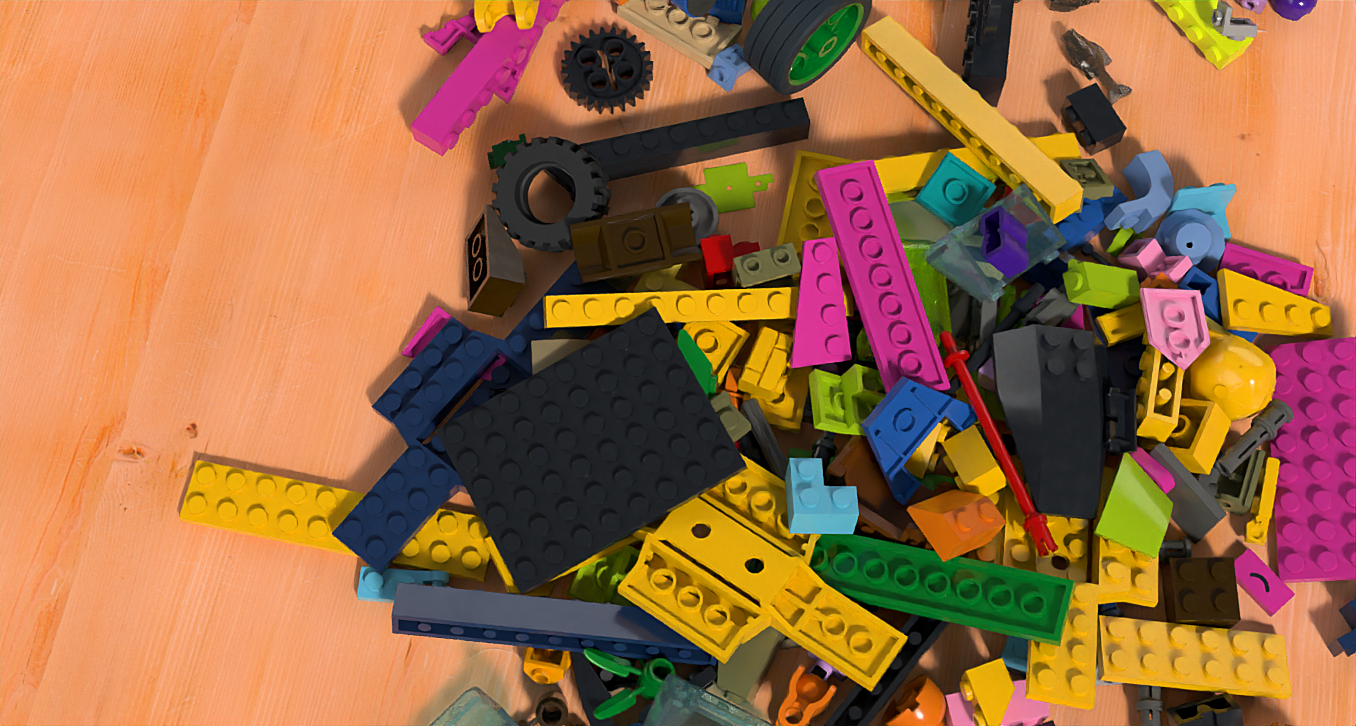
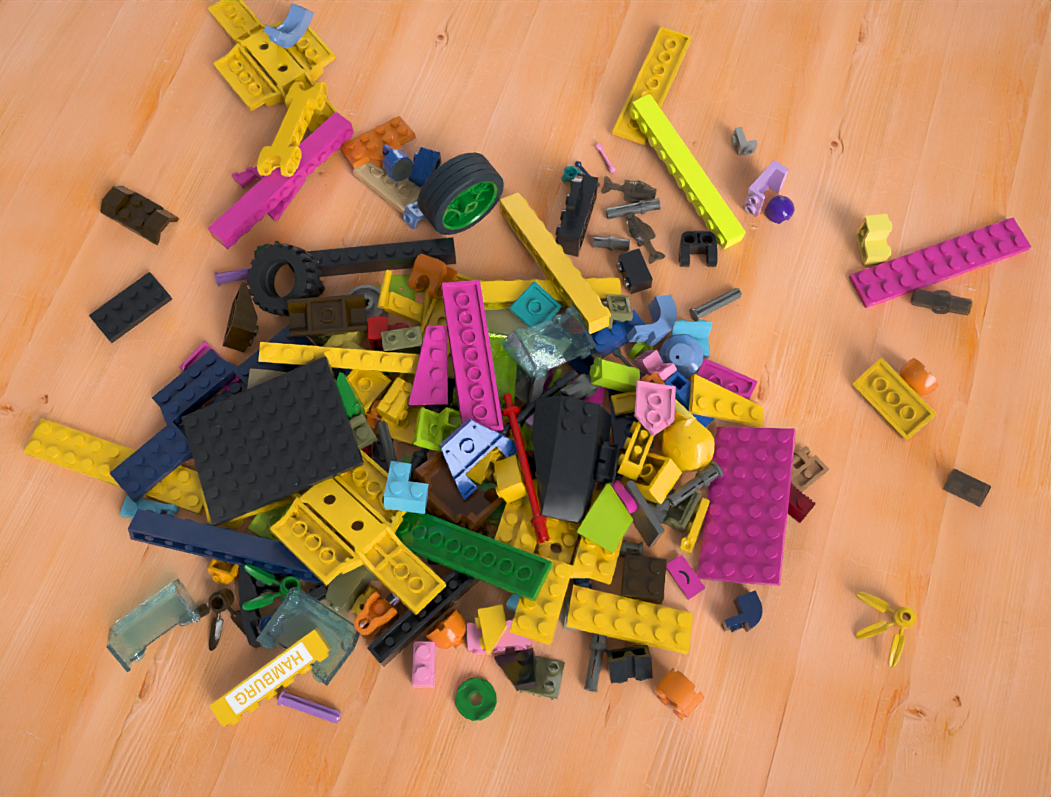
camera: 10 degrees right, 0 degrees up
black gear [561,27,653,114] -> none
orange slope [907,489,1007,562] -> none
dark purple brick [980,205,1029,278] -> none
light grey bracket [1211,1,1258,41] -> none
none -> black plate [89,272,172,343]
none -> dark brown piece [100,186,179,245]
none -> medium lavender axle [215,267,251,286]
none -> yellow piece [351,586,378,614]
none -> yellow plate [377,270,432,326]
none -> orange piece [408,254,457,300]
none -> dark grey pin [593,236,630,250]
none -> dark grey pin [606,198,661,220]
none -> black piece [679,231,718,267]
none -> dark grey axle [689,288,742,322]

